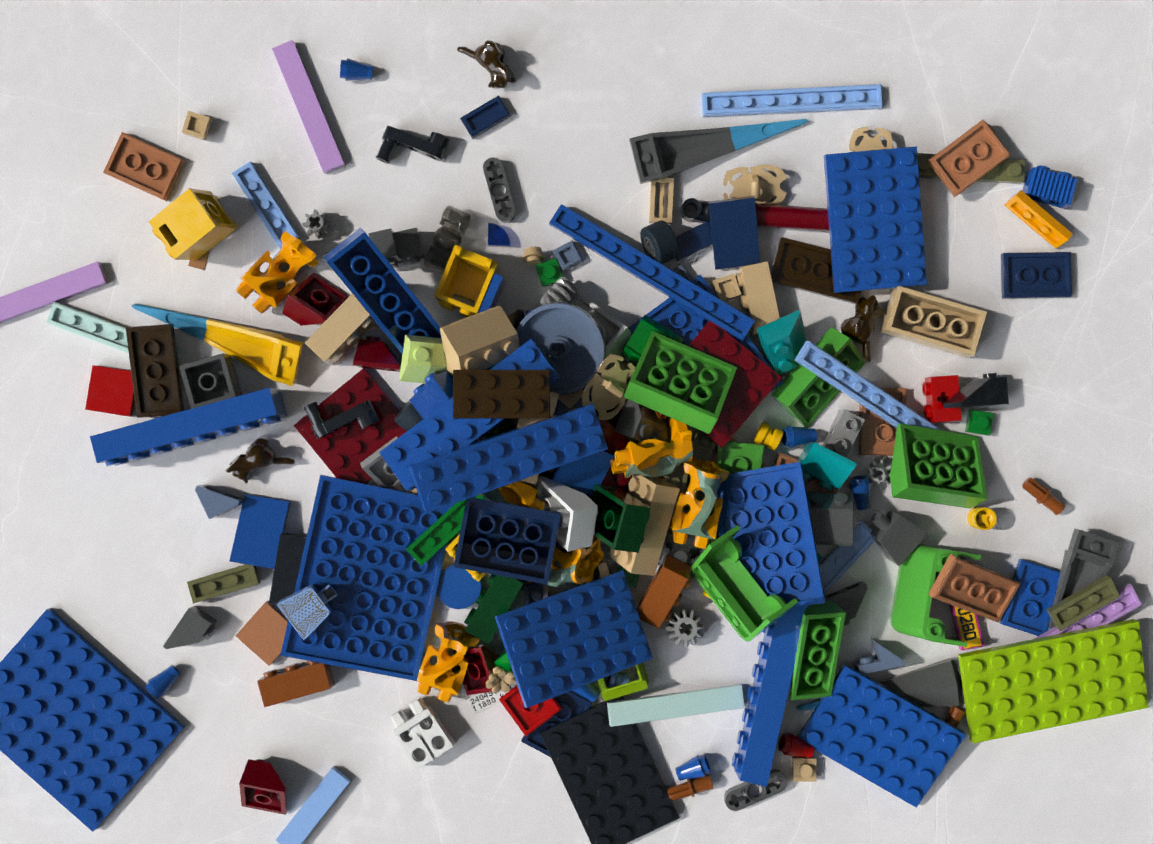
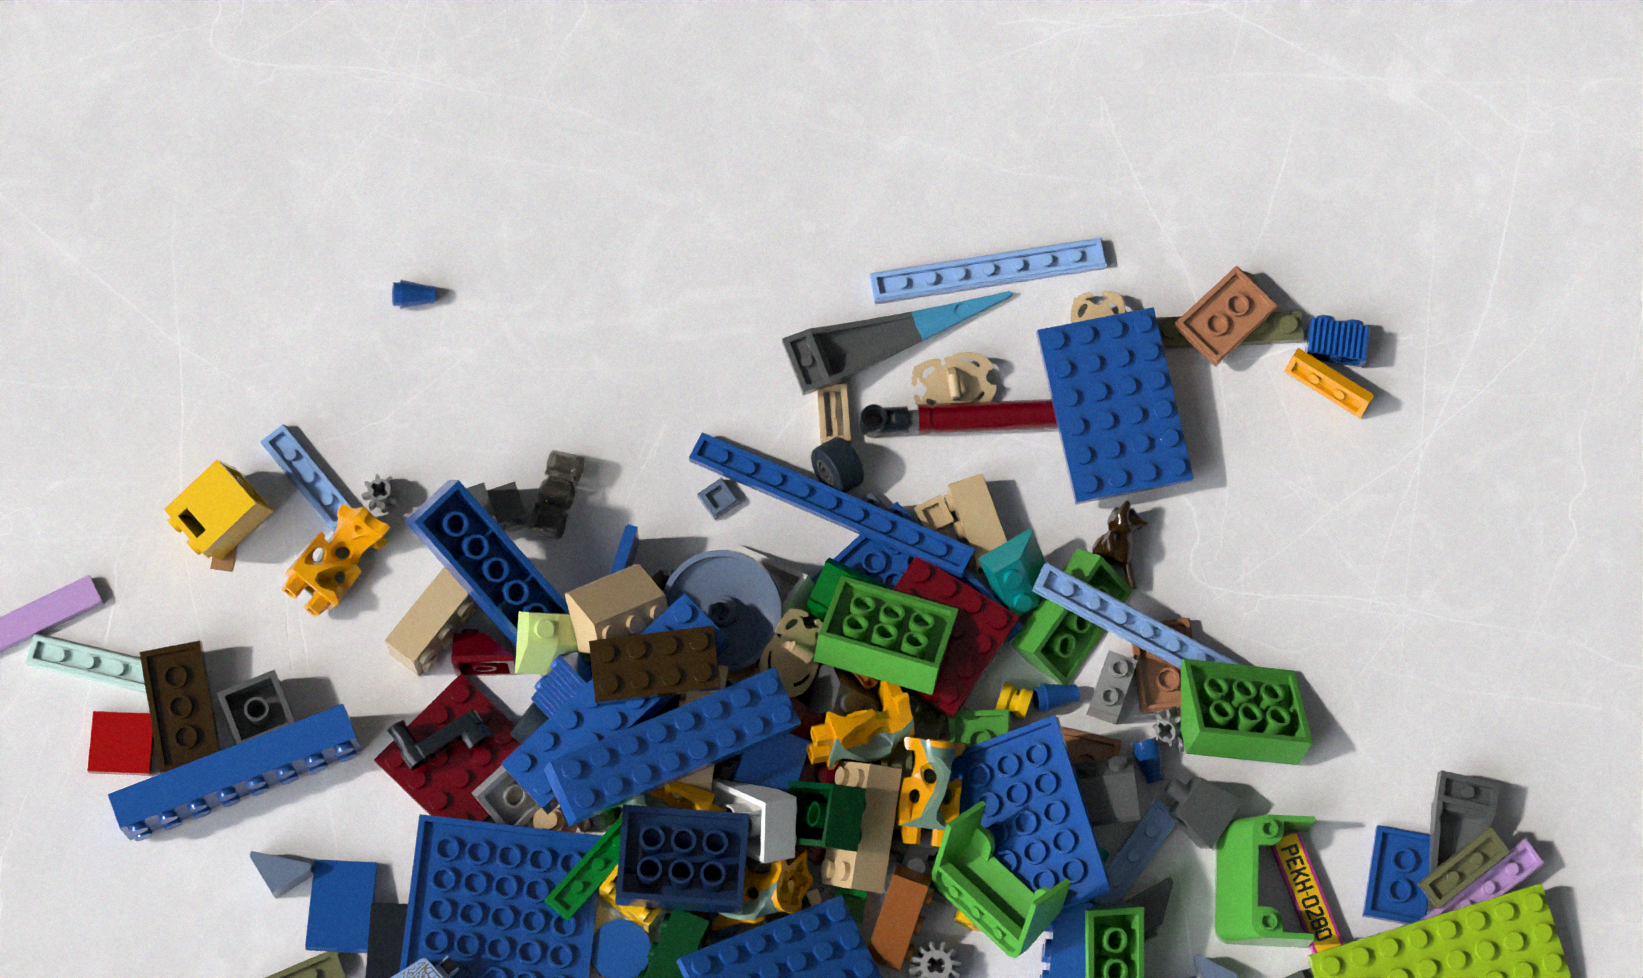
camera: 15 degrees left, 15 degrees down
nougat tile [103,132,185,202] -> none
yellow plate [132,303,303,386] -> none
tan plate [182,111,212,141] -> none
dark brown animal [225,438,295,484] -> none
lavender tile [272,40,345,174] -> none
dark red slope [282,272,349,326] -> none
black beam [376,126,450,164] -> none
yellow container [434,245,501,317] -> none
dark brown animal [457,40,516,88] -> none
dark blue tile [460,95,511,139] -> none
dark grey beam [483,157,516,223] -> none
clear blue tile [488,223,511,247] -> none
tan plate [522,246,545,265] -> none
green plate [535,258,563,288] -> none
light grey gear [540,277,578,305] -> none
dark blue tile [676,221,712,261] -> none
dark blue tile [708,196,760,270] -> none
dark brown plate [771,237,861,304] -> none
teal slope [797,442,857,491] -> none
tan brick [880,286,987,358] -> none
red brick [922,375,962,423] -> none
nougat tile [928,554,1021,623] -> none
black slope [943,373,1009,408] -> none
green plate [965,410,993,436] -> none
yellow wheel [967,507,997,530] -> none
dark blue tile [1001,252,1072,299] -> none
dark orange axle [1022,477,1066,515] -> none

